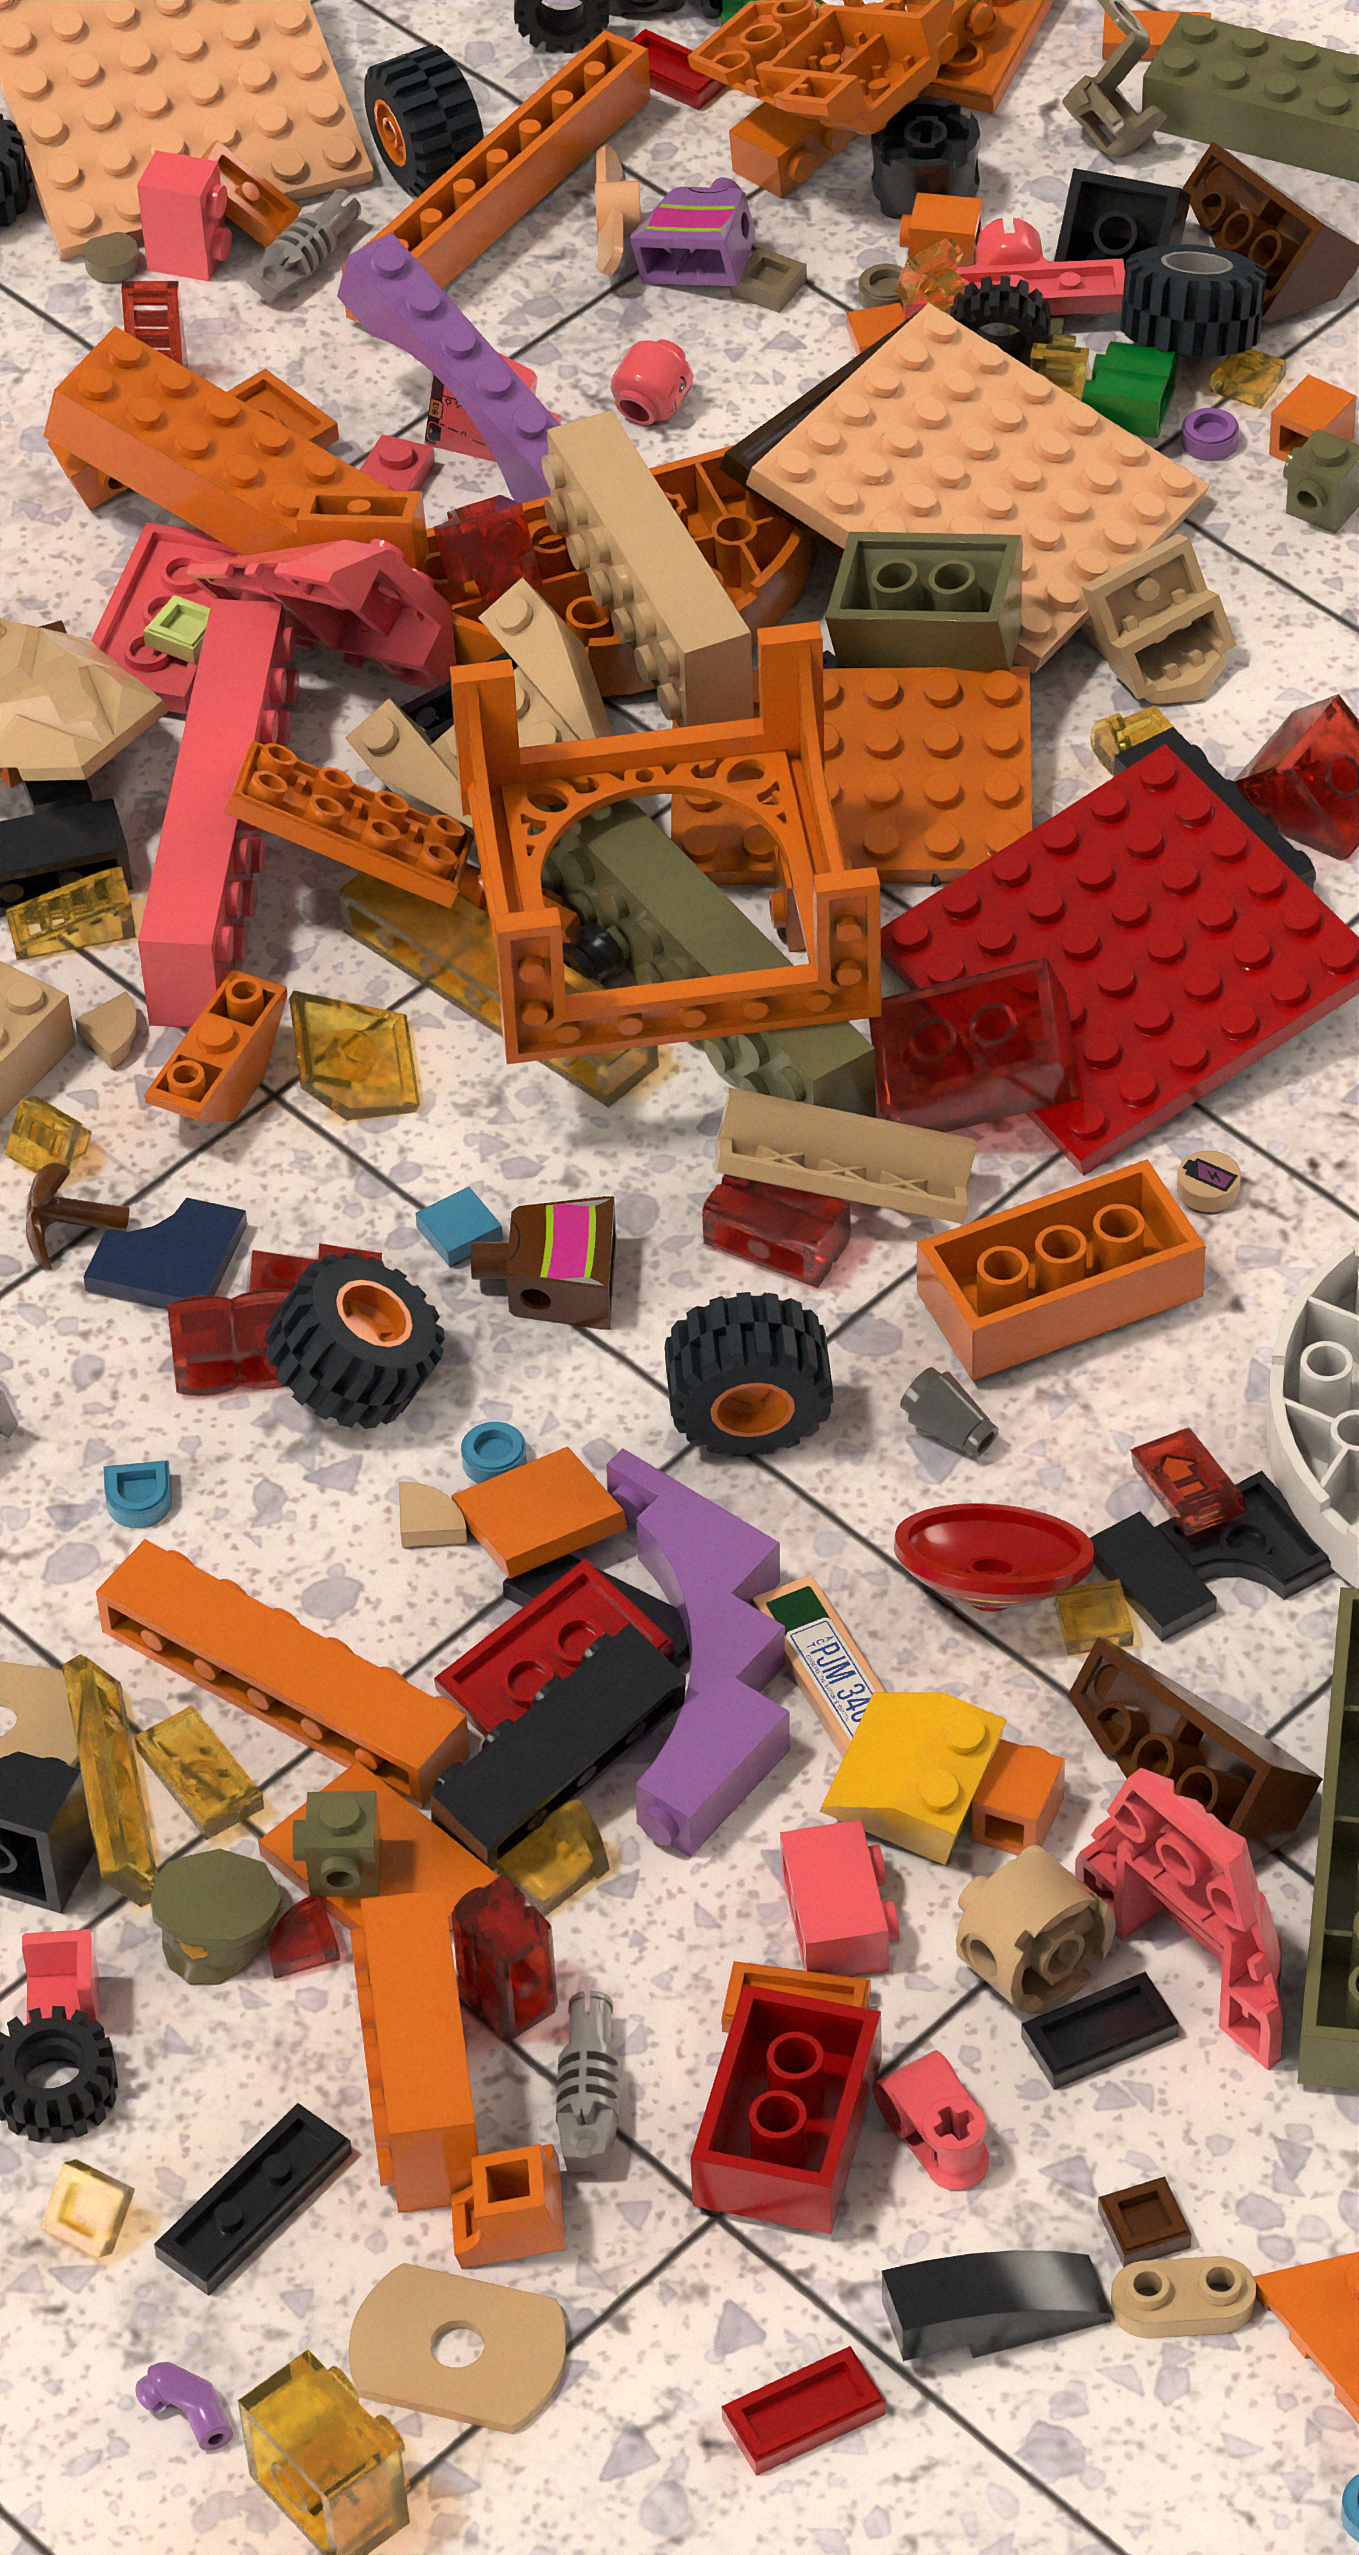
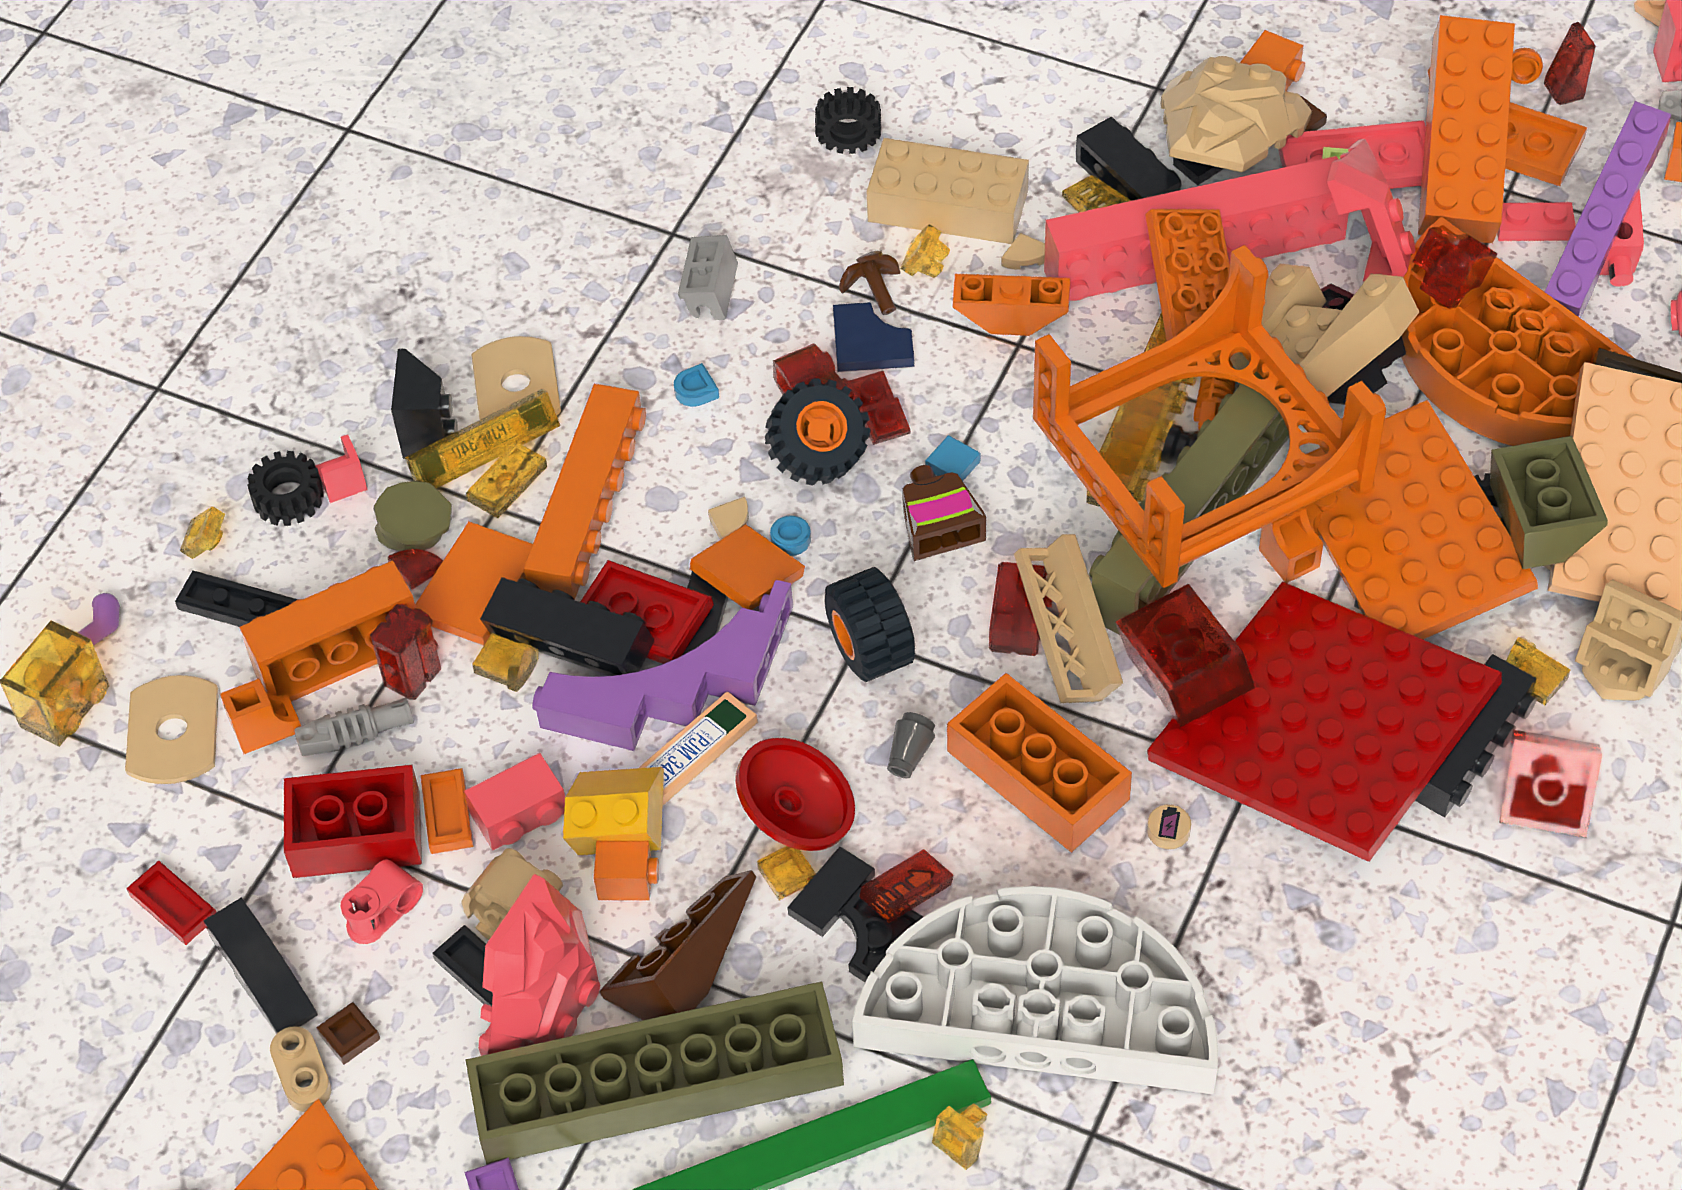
camera: 70 degrees right, 5 degrees up
dark tan tile [83,232,140,283] -> none
clear yellow slope [289,990,420,1121] -> none
olive brick [293,1791,382,1896] -> none
orange brick [296,488,429,572] -> none
tan brick [541,410,754,727] -> none

